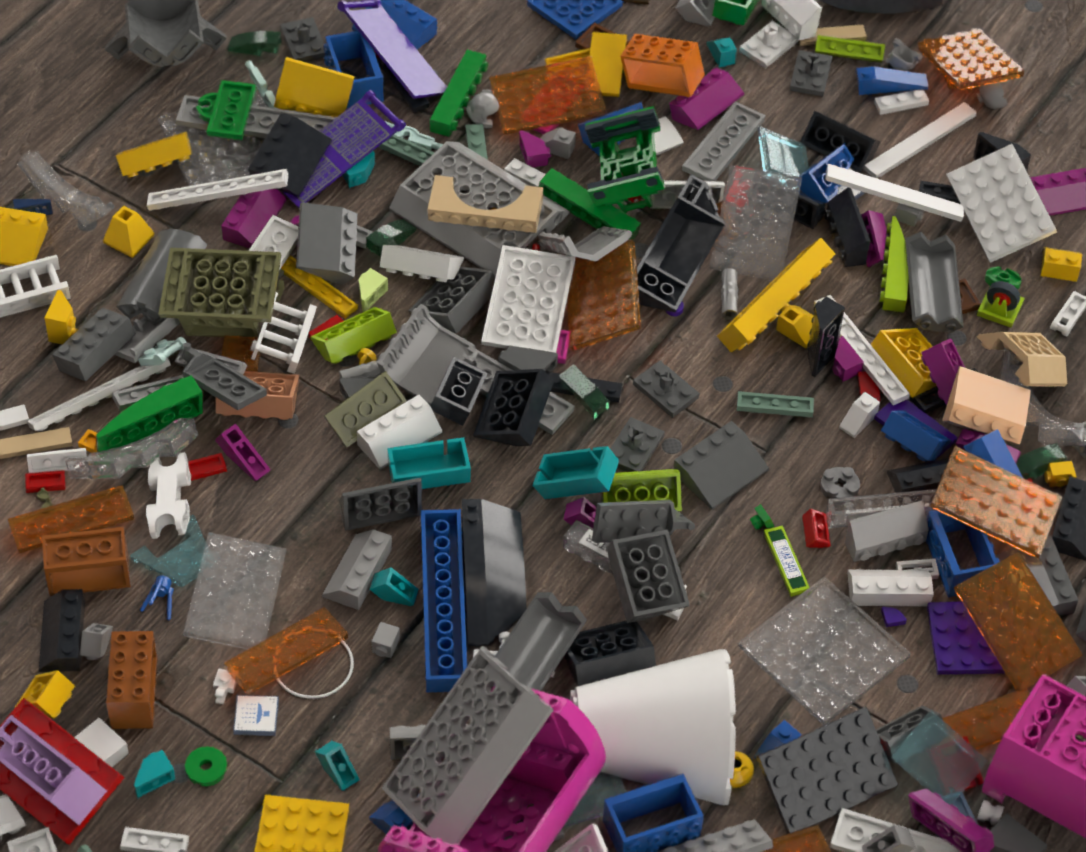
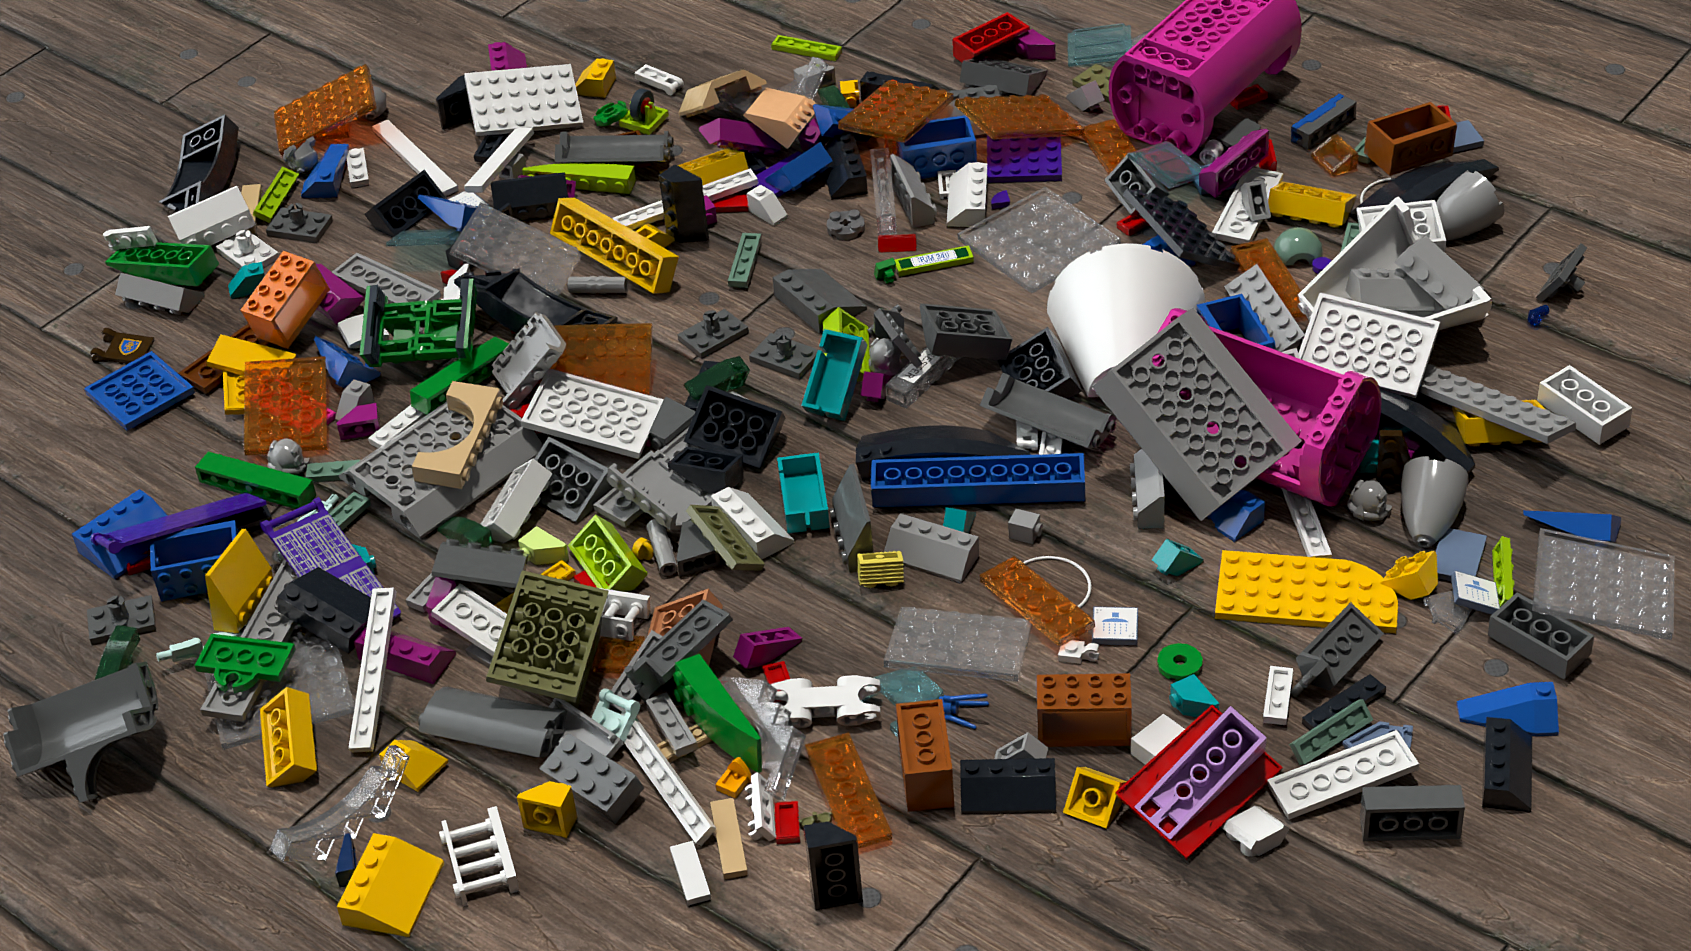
camera: 80 degrees left, 10 degrees down
none -> light yellow brick [857,551,904,588]

